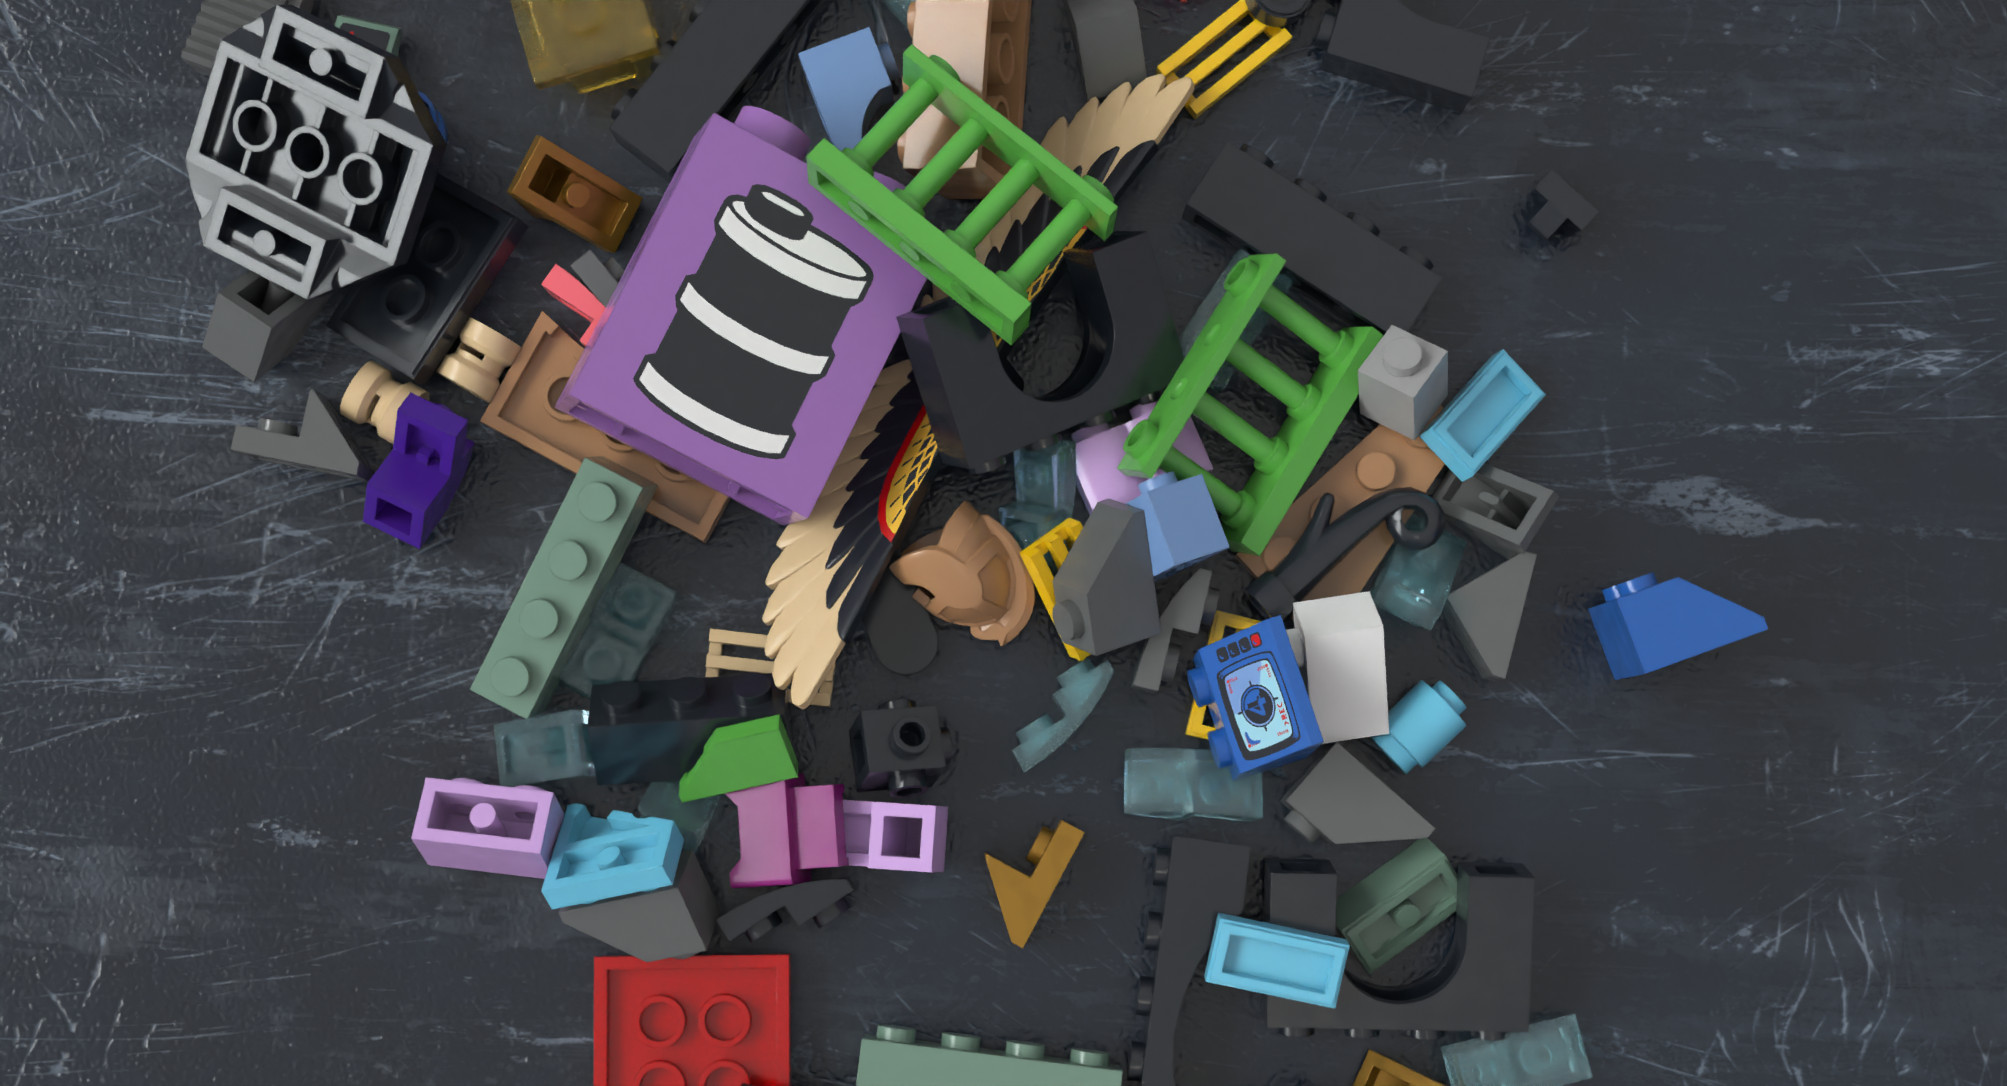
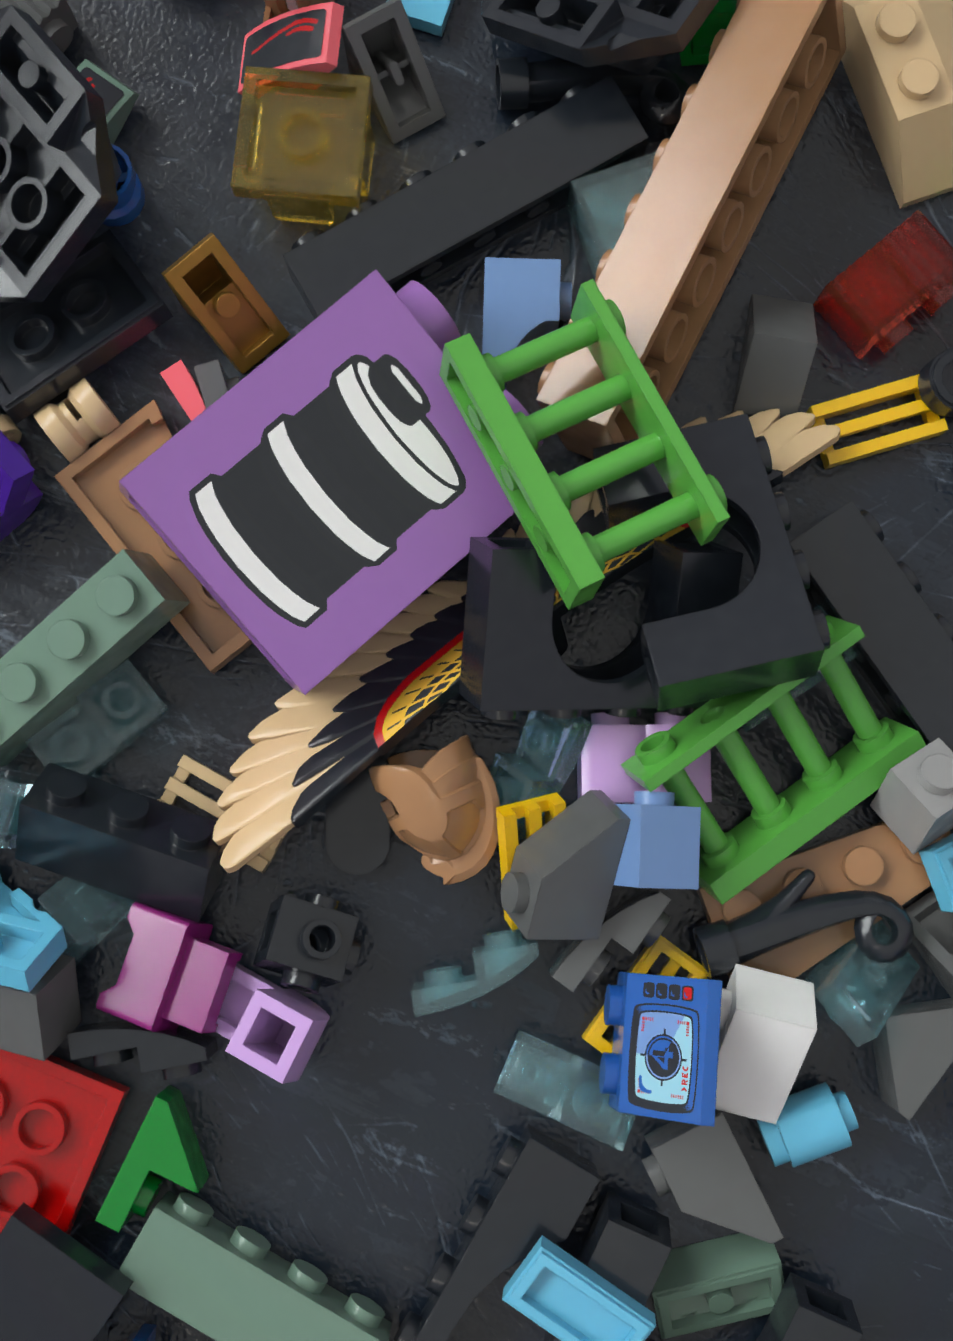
camera: 25 degrees right, 0 degrees up
bright green tile [679,714,798,803] -> none
pearl gold slope [984,820,1085,948] -> none
none -> green slope [95,1085,209,1232]
none -> black arch [593,414,830,712]

